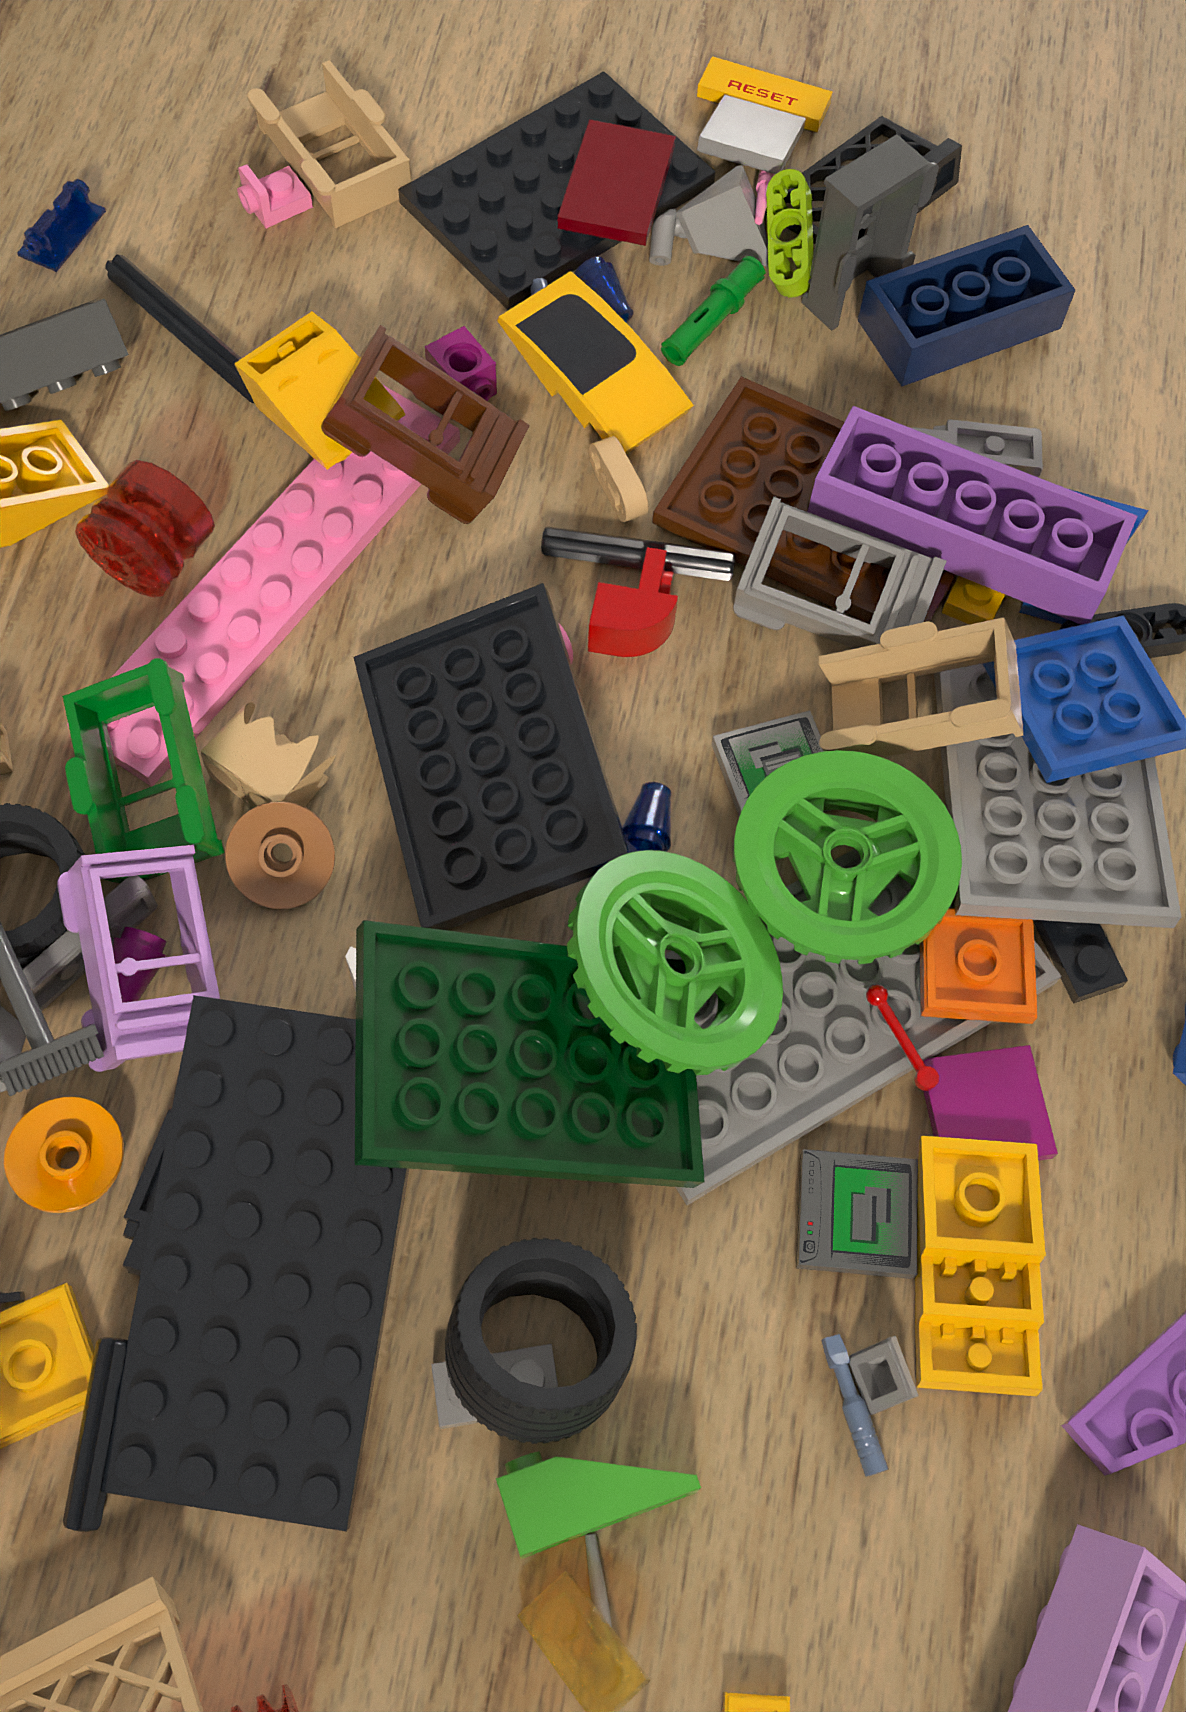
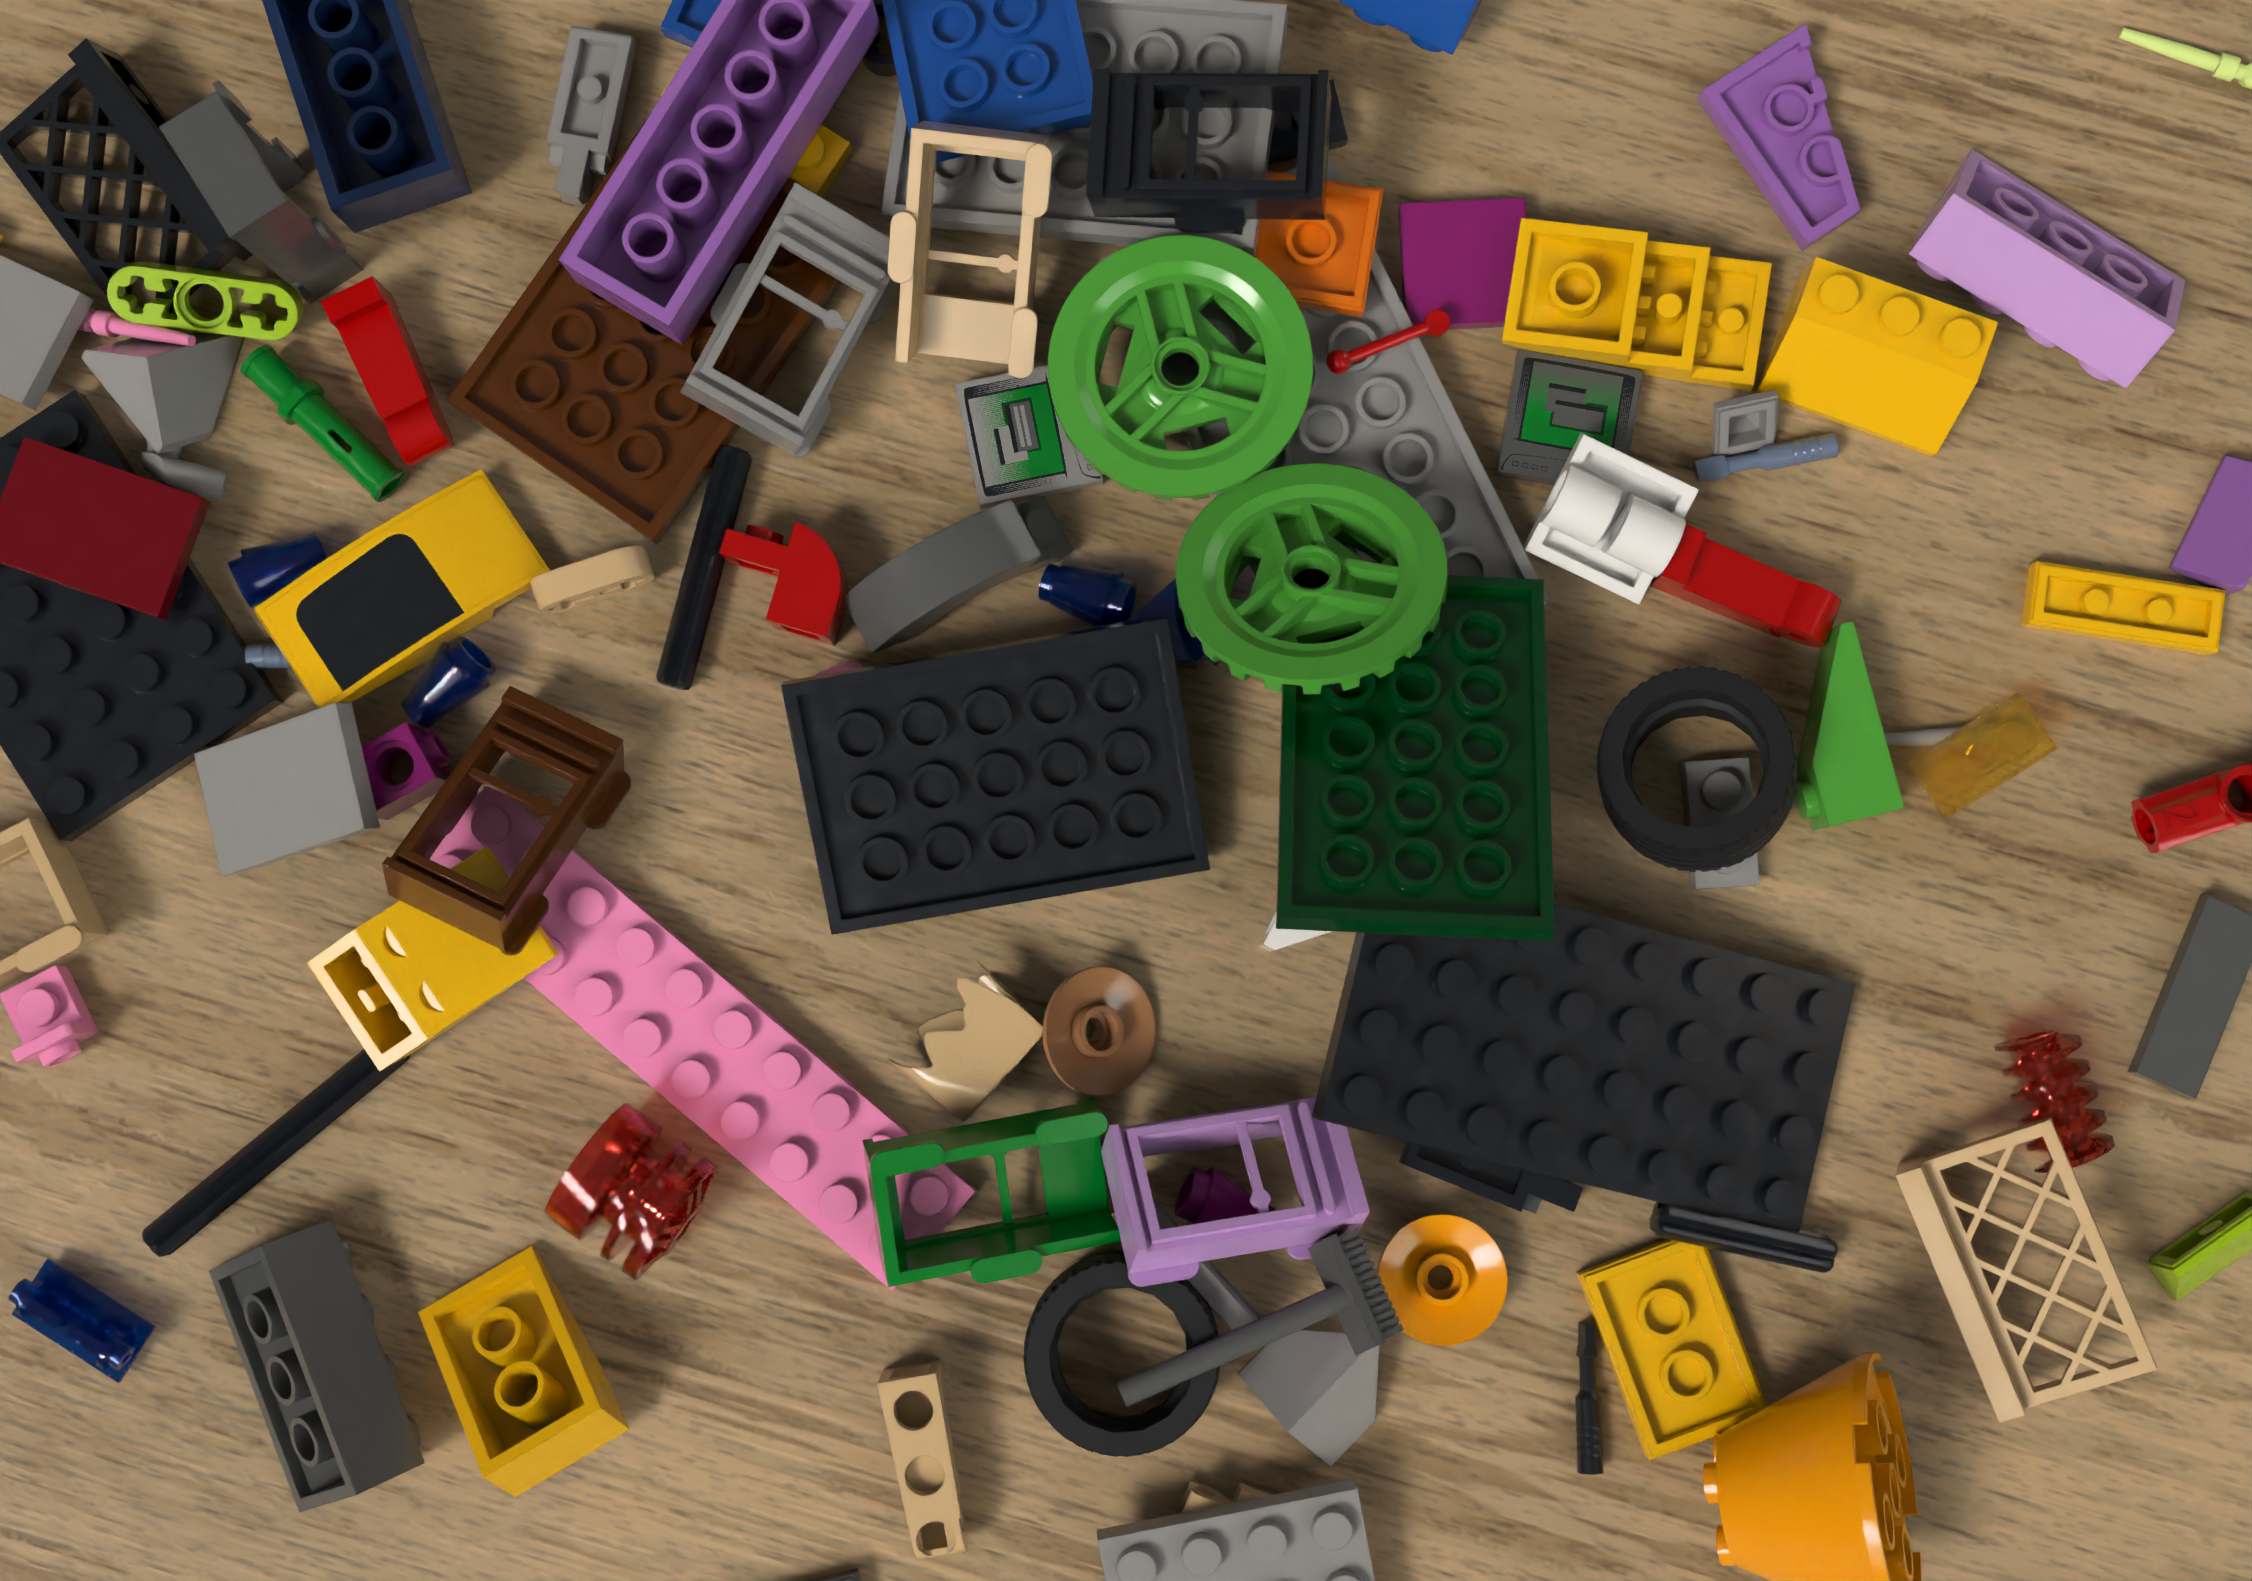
camera: 75 degrees left, 20 degrees up
none -> light grey tile [194,702,380,876]
none -> red leg [320,276,454,467]
none -> clear blue cone [401,636,496,729]
none -> dark grey arch [842,496,1073,654]
none -> black piece [1086,69,1332,233]
none -> white plate [1523,433,1699,604]
none -> red leg [1650,524,1842,648]
none -> yellow slope [1755,257,1998,457]

